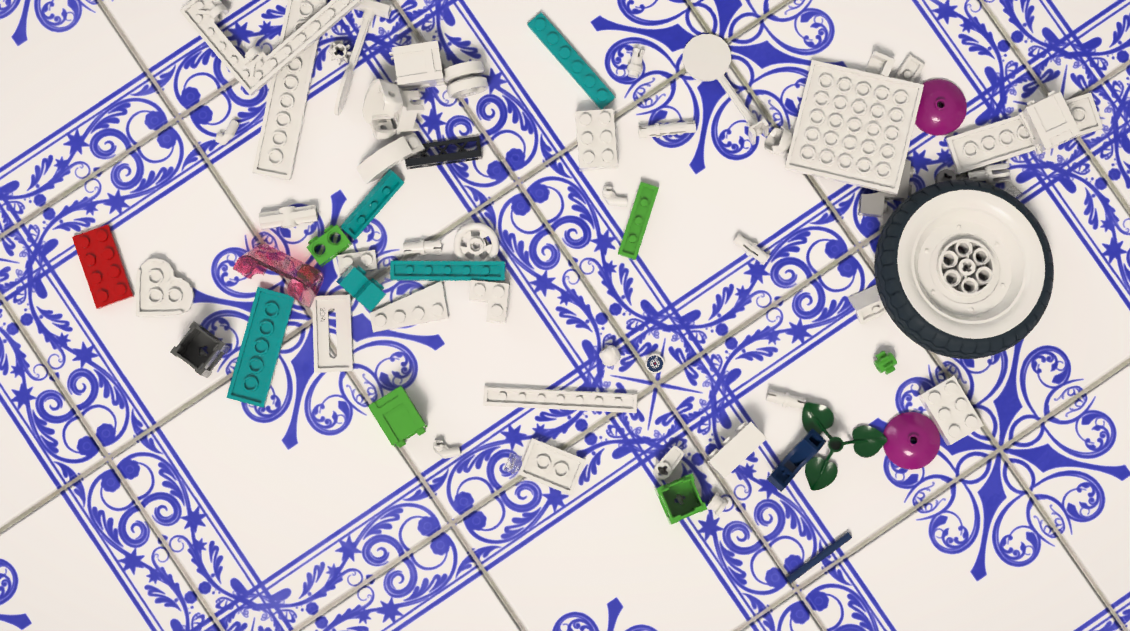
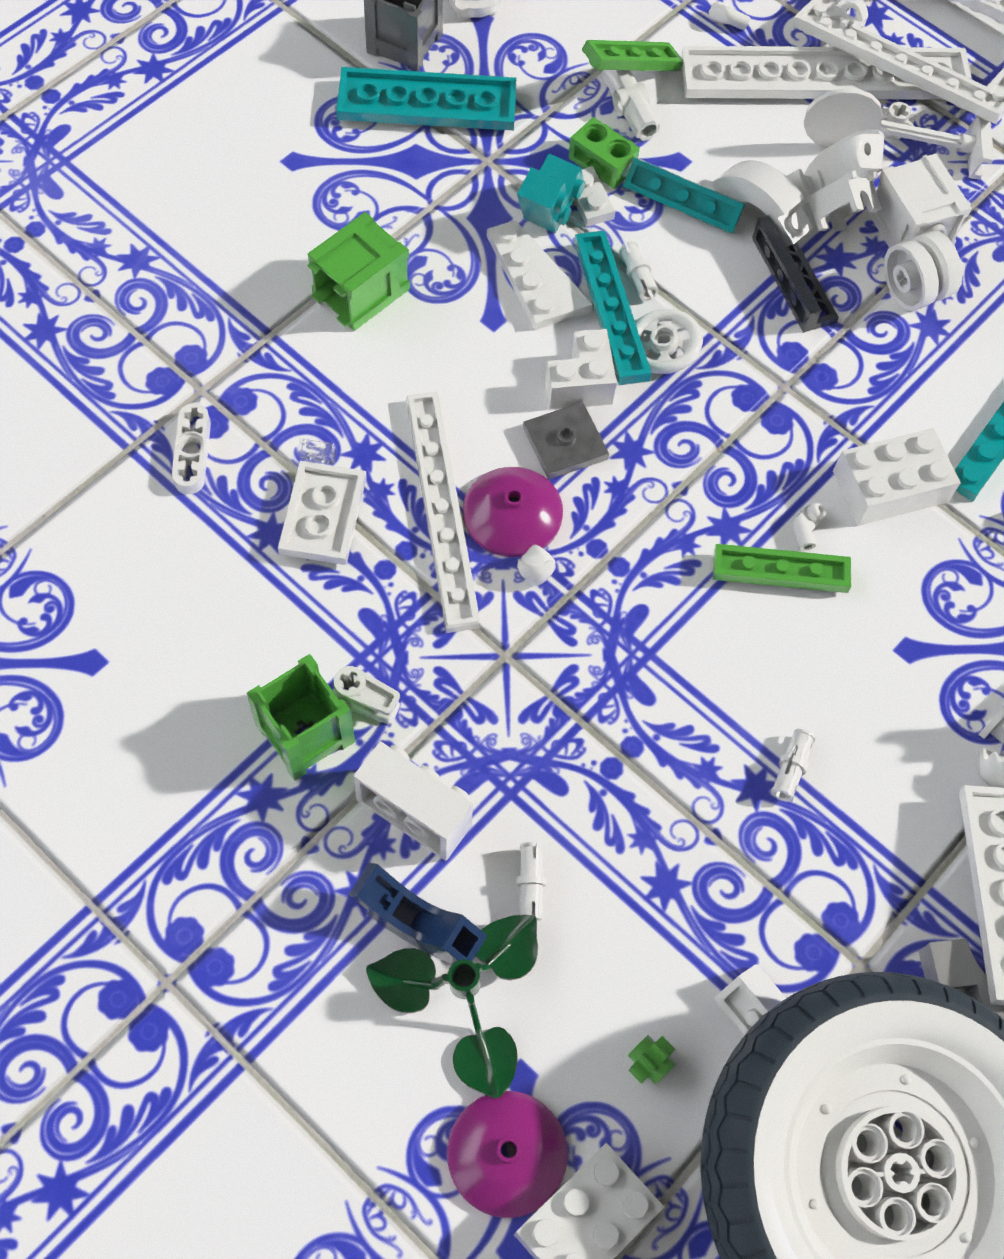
camera: 75 degrees right, 20 degrees down
clear pink windscreen [233,244,324,308] -> none
white piece [312,295,353,373] -> none
white arm [433,440,461,459] -> none
white pin [638,120,696,139] -> none
tile [645,354,665,374] -> none
white wheel [706,492,729,516] -> none
dark blue bar [786,532,852,584] -> none
none -> white beam [172,403,211,494]
none -> magenta dish [463,466,563,557]
none -> flat silver plate [523,402,609,480]
none -> bright green plate [581,40,683,72]

